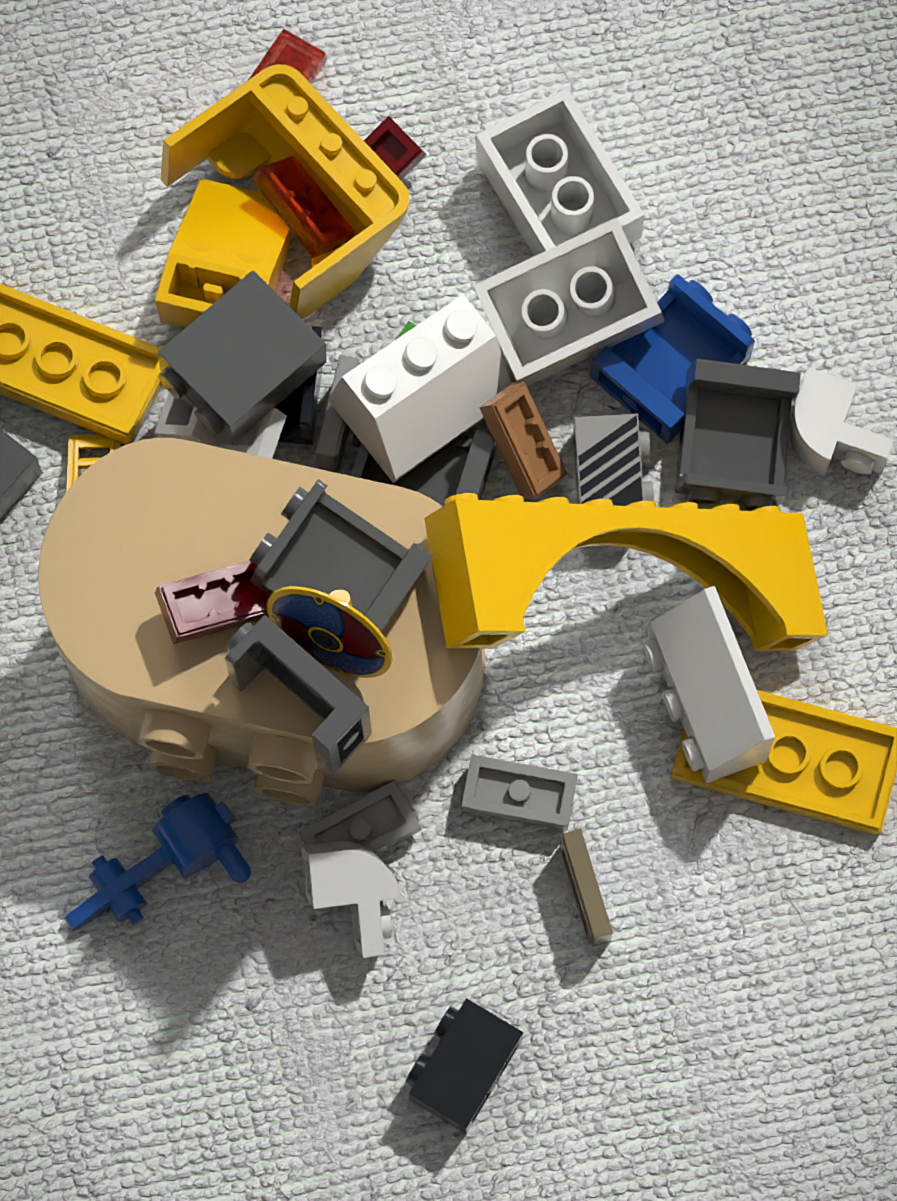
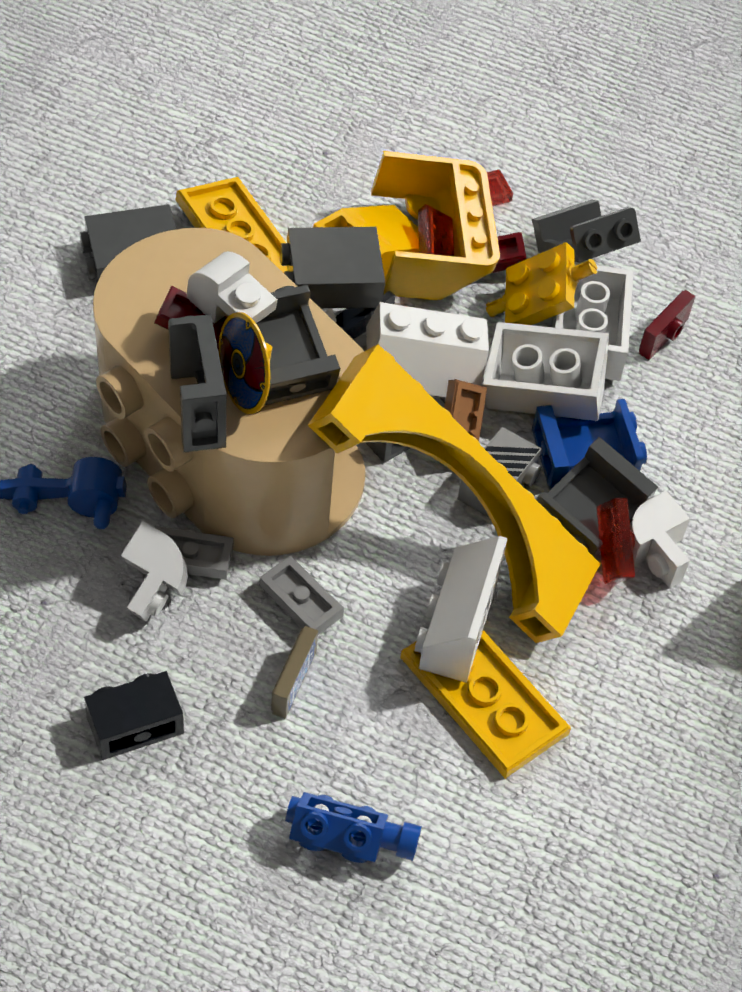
camera: 30 degrees right, 20 degrees down
none -> white brick [187,251,277,324]
none -> blue brick [285,792,422,863]
none -> yellow plate [486,242,597,325]
none -> dark grey panel [532,199,641,263]
none -> clear red plate [597,498,635,584]
none -> dark red plate [639,289,695,360]

